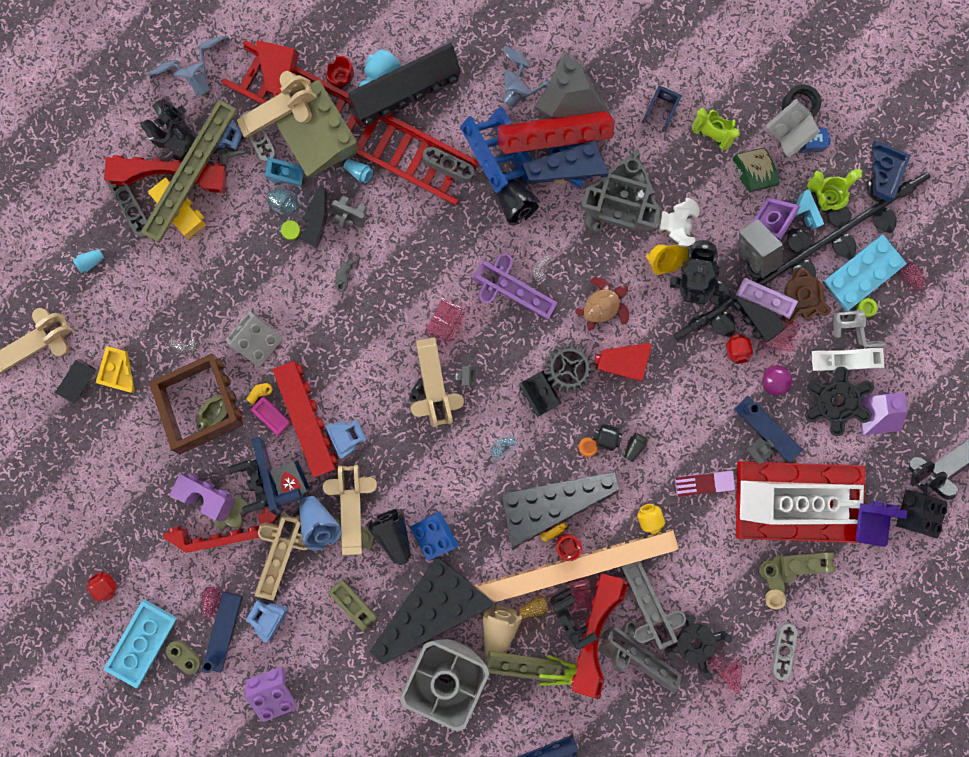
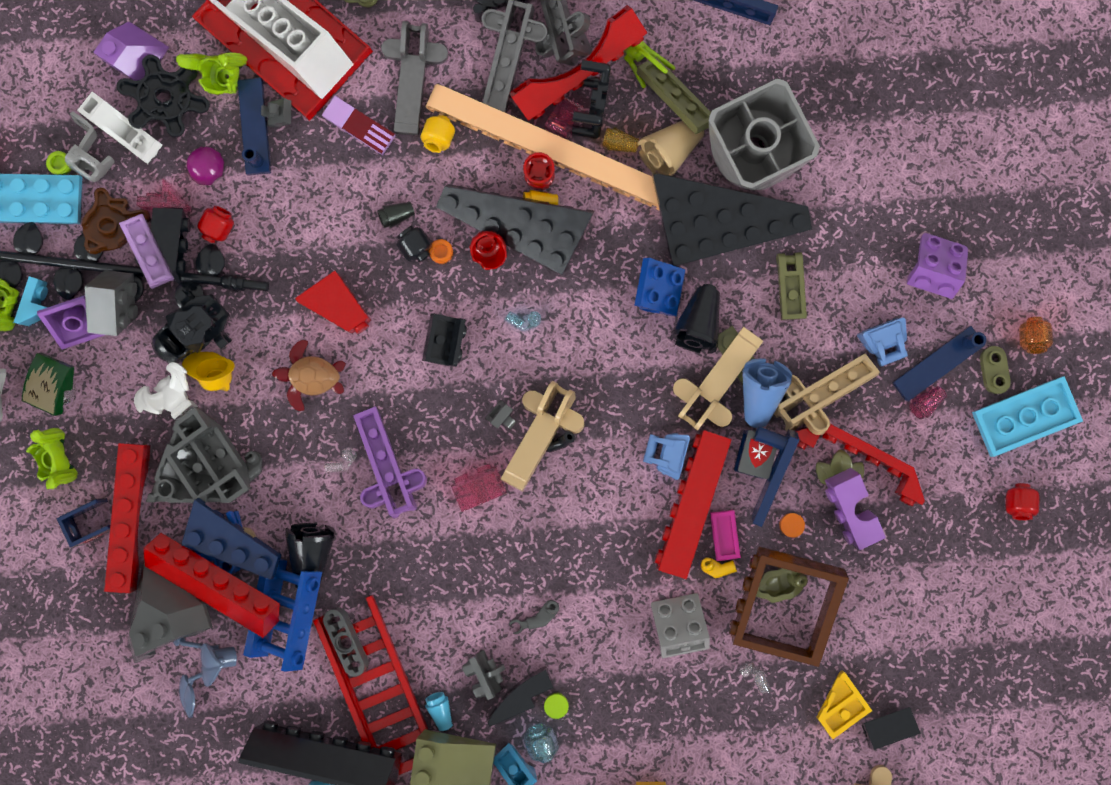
camera: 140 degrees left, 0 degrees up
black plate [228,459,268,514] -> none
dark grey gear [543,342,595,394] -> none
none -> red arch [104,443,151,593]
none -> lime hair [176,53,247,95]
none -> flat silver piece [381,21,448,135]
none -> red hair [469,231,507,270]
none -> orange tile [779,513,805,538]
none -> clear orange head [1019,317,1054,354]

